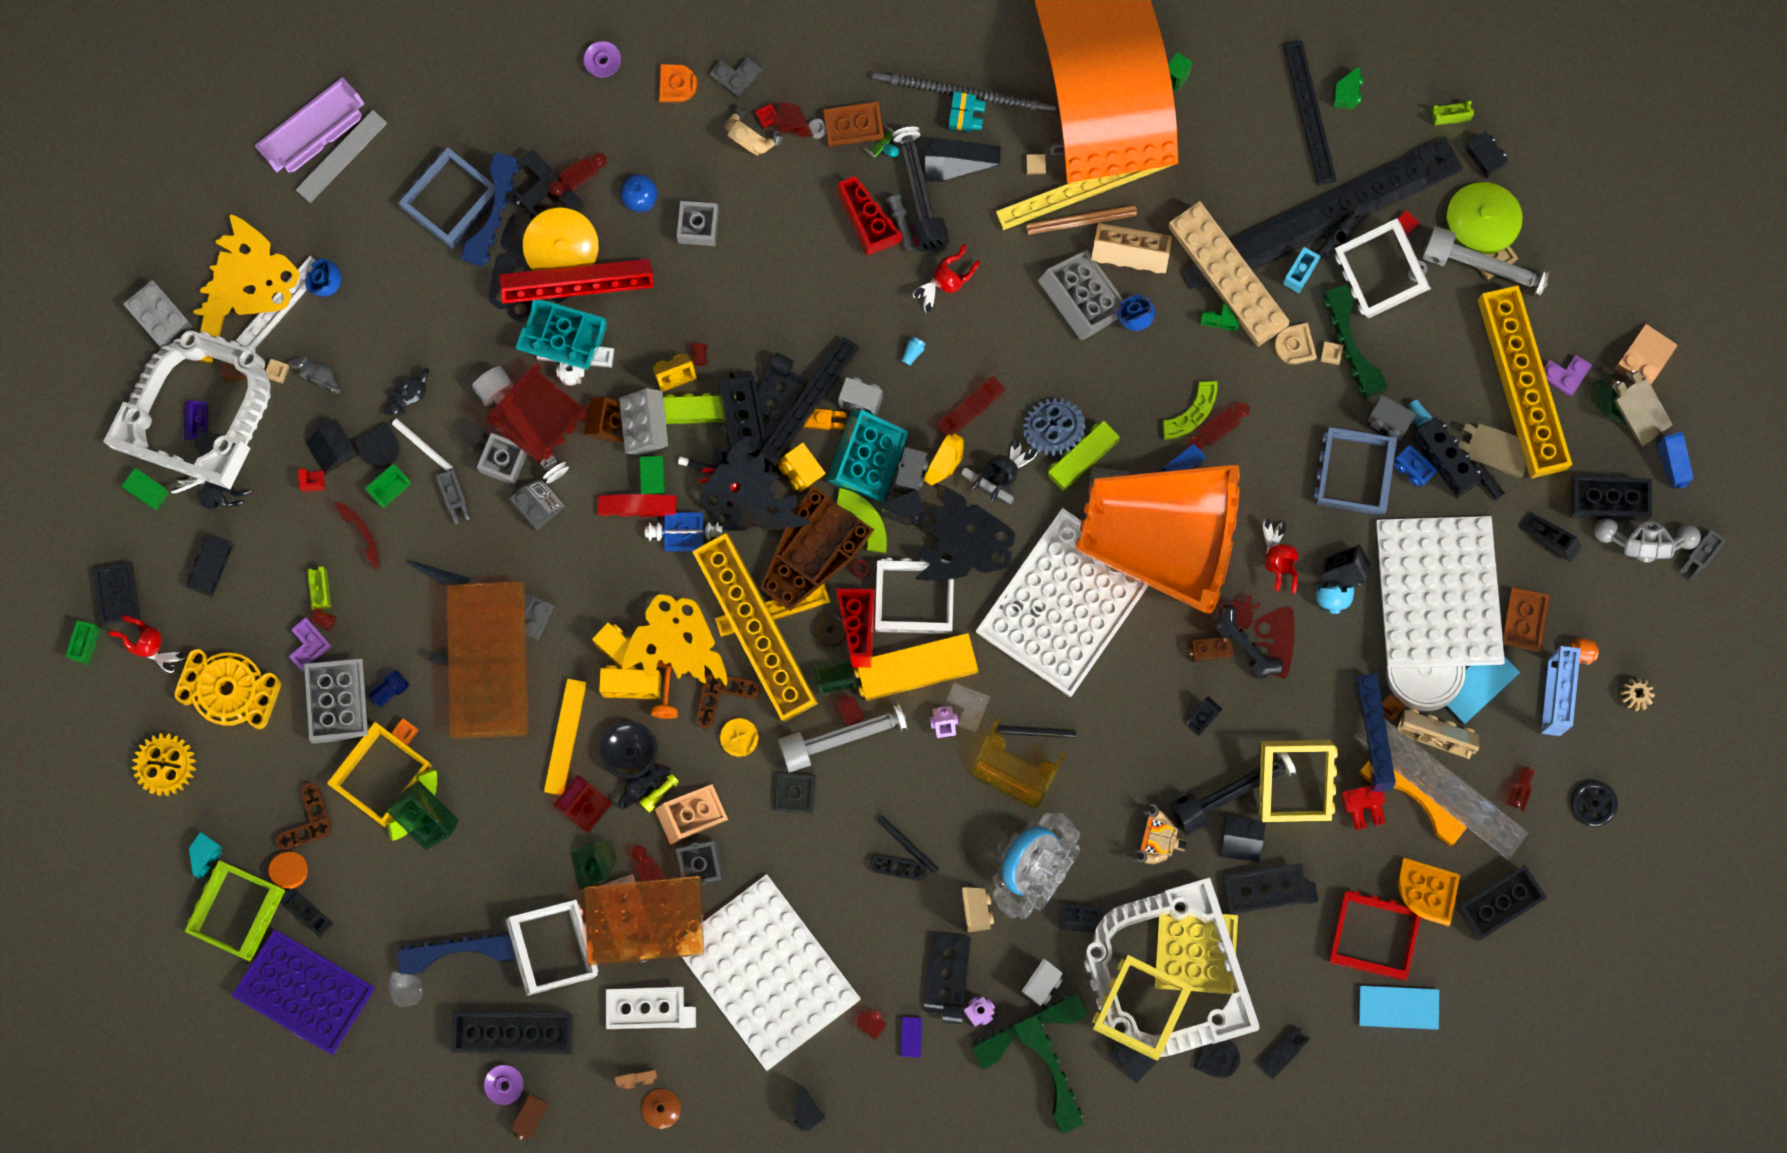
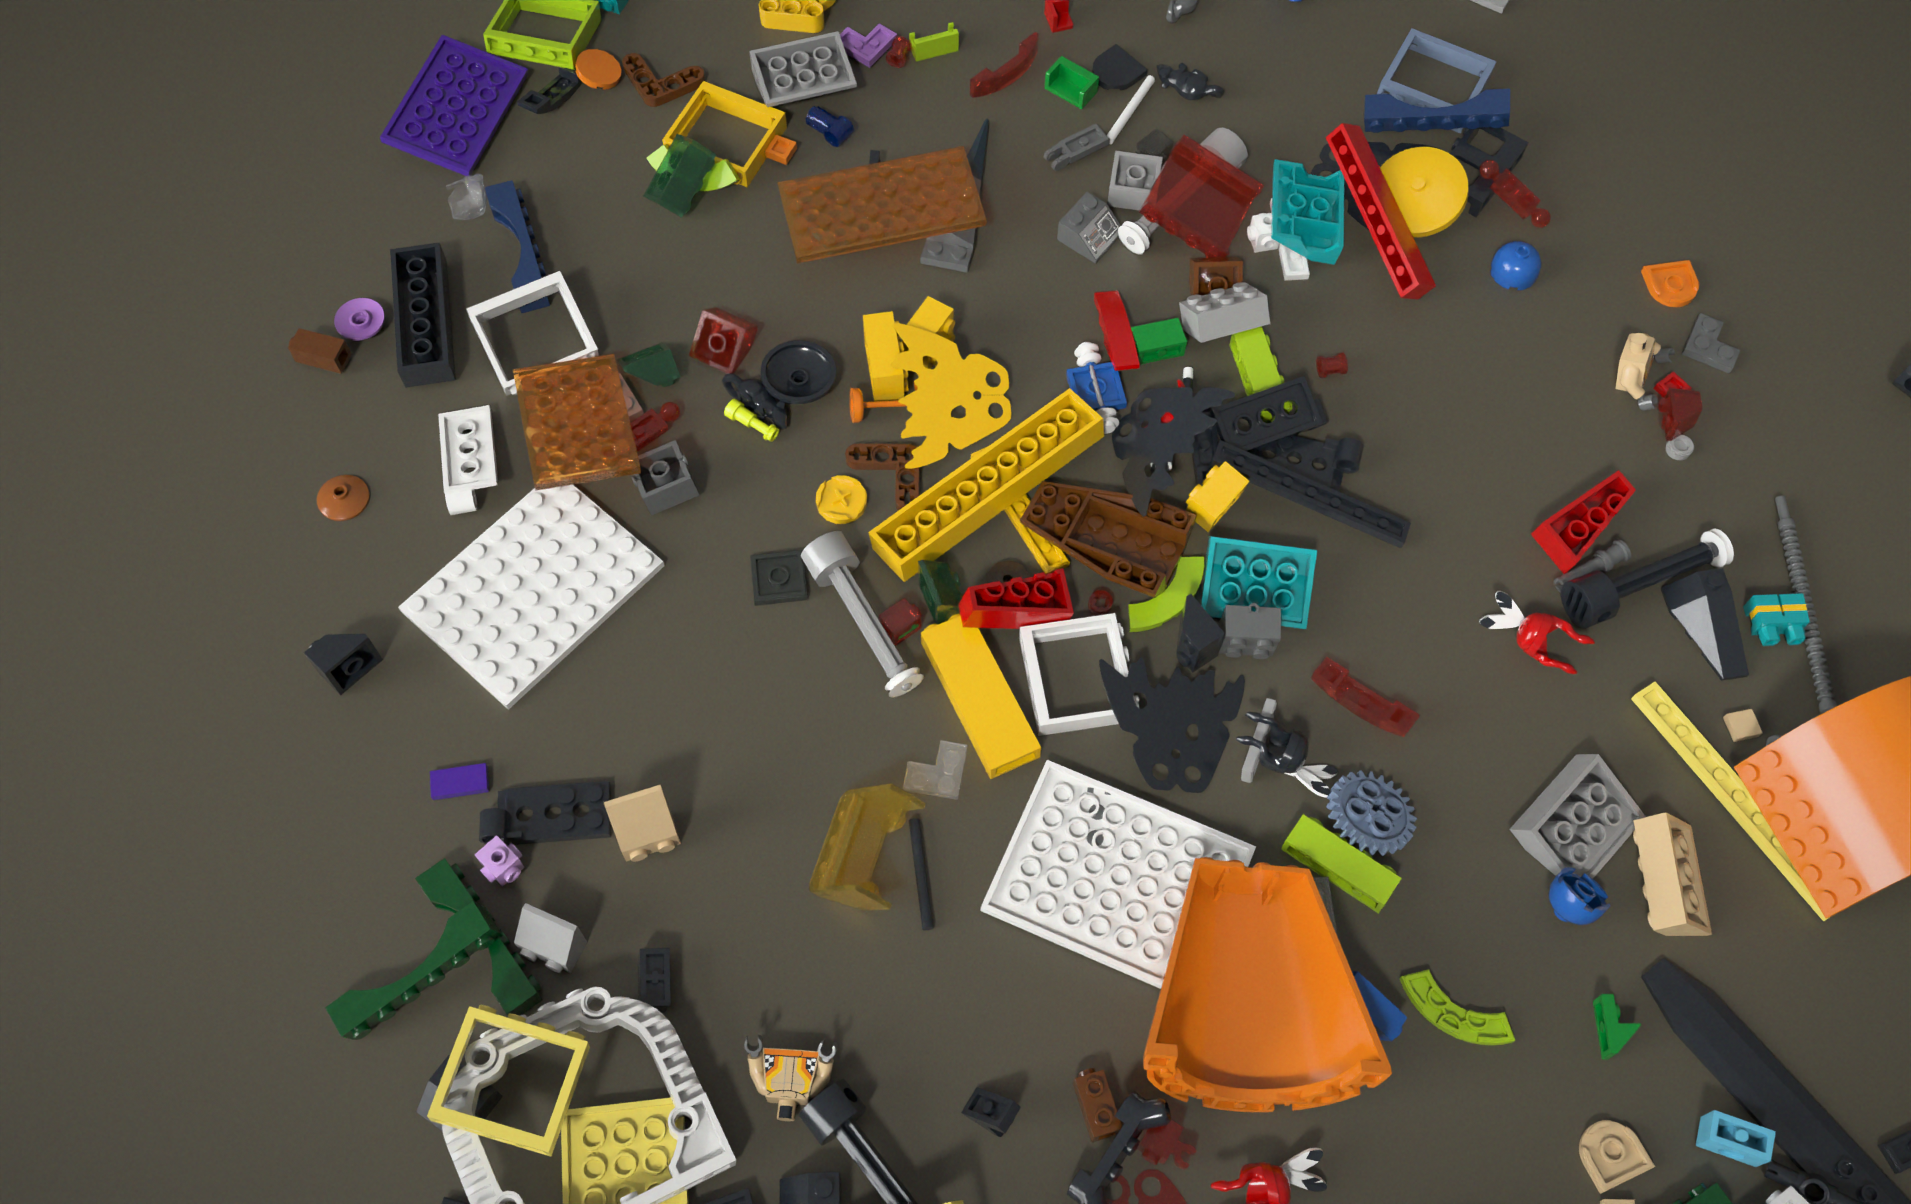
camera: 75 degrees right, 15 degrees down
black slope [306,418,358,474] -> none
yellow tile [544,679,587,796] -> none
medium lavender dish [584,41,621,78] -> none
medium nougat plate [615,1070,658,1090] -> none
yellow slope [652,354,697,392] -> none
light nougat slope [655,784,728,845] -> none
light grey brick [677,201,719,246] -> none
light orange hinge [803,409,847,430] -> none
dark orange plate [823,101,884,147] -> none
light grey brick [839,377,883,416] -> none
clear red brick [856,1010,887,1041] -> none
piece [863,125,899,158] -> none
black beam [870,855,926,881] -> none
black bar [877,815,939,874] -> none
medium azure cone [901,337,925,366] -> none
yellow connector [924,433,964,486] -> none
lavender brick [930,706,958,738] -> none
clear piece [992,812,1080,919] -> none
medium nougat axle [1026,205,1137,235] -> none
tan brick [1169,201,1289,347] -> none
clear red plate [1190,403,1250,450] -> none

